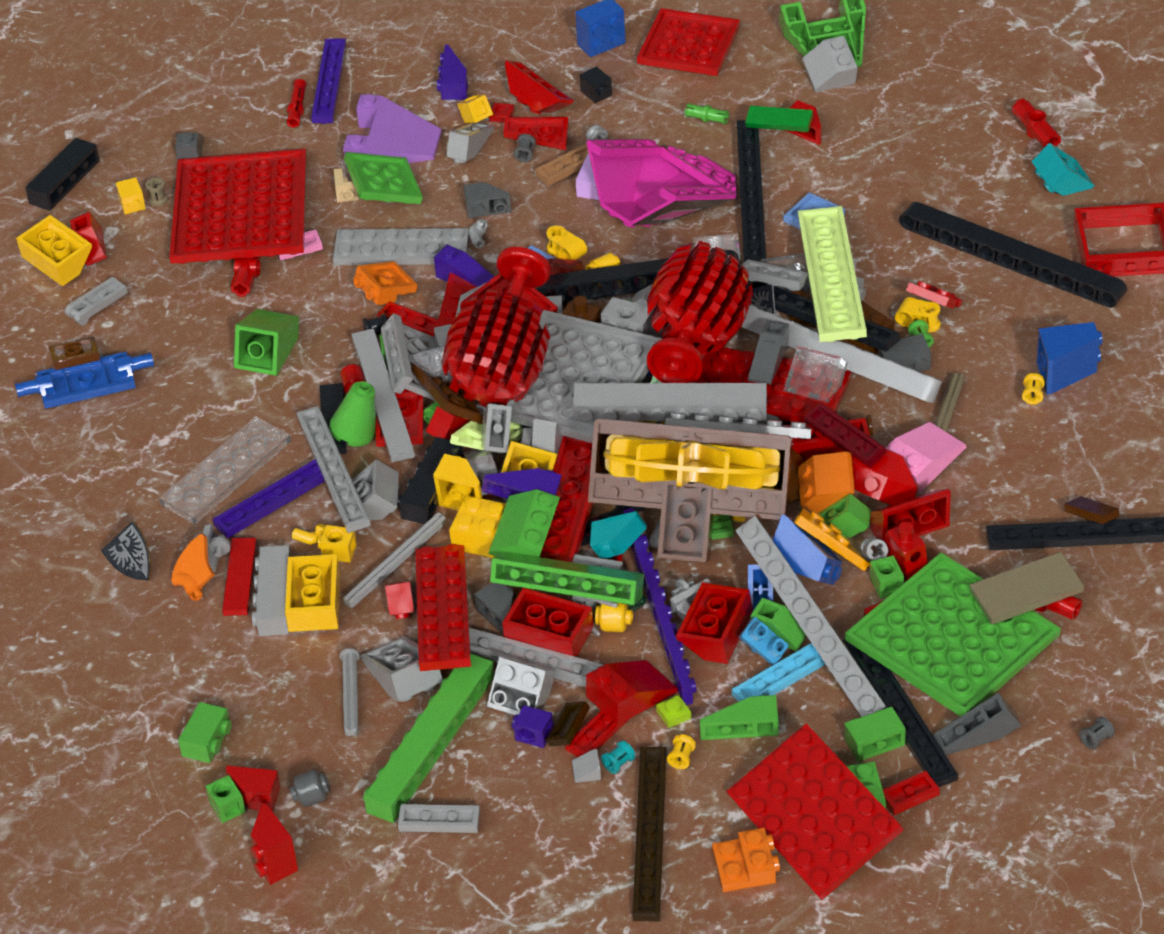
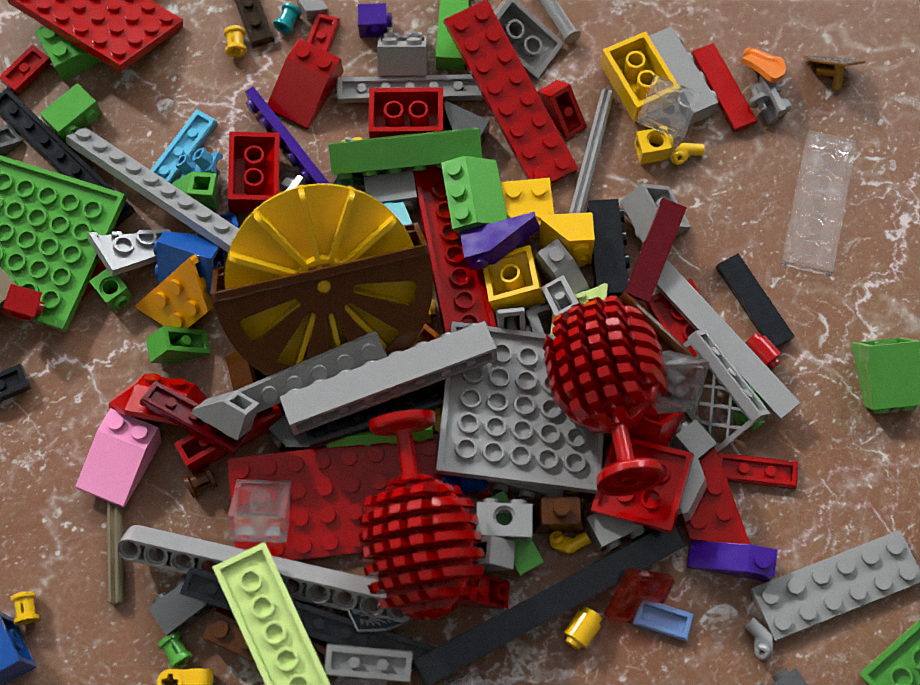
camera: 155 degrees right, 25 degrees up
dark purple plate [213,460,325,539] -> none
light grey tile [296,406,371,533] -> none
bright green cone [329,381,376,447] -> none
orange plate [353,261,418,305] -> none
black bush [362,313,387,334] -> none
yellow piece [546,226,587,265] -> none
dark brown tile [546,701,590,746] -> none
lime plate [656,695,691,728] -> none
bright green slope [700,695,779,740] -> none
dark grey slope [748,320,789,385] -> none
orange slope [798,452,855,513] -> none
light grey bush [860,537,888,560] -> none
red slope [870,489,951,541] -> none
red torso [884,522,927,582] -> none
none -> red brick [1,284,45,323]
none -> light grey wing [88,229,171,276]
none -> light grey slope [191,390,260,440]
none -> dark red tile [625,198,687,303]
none -> clear plate [636,75,701,140]

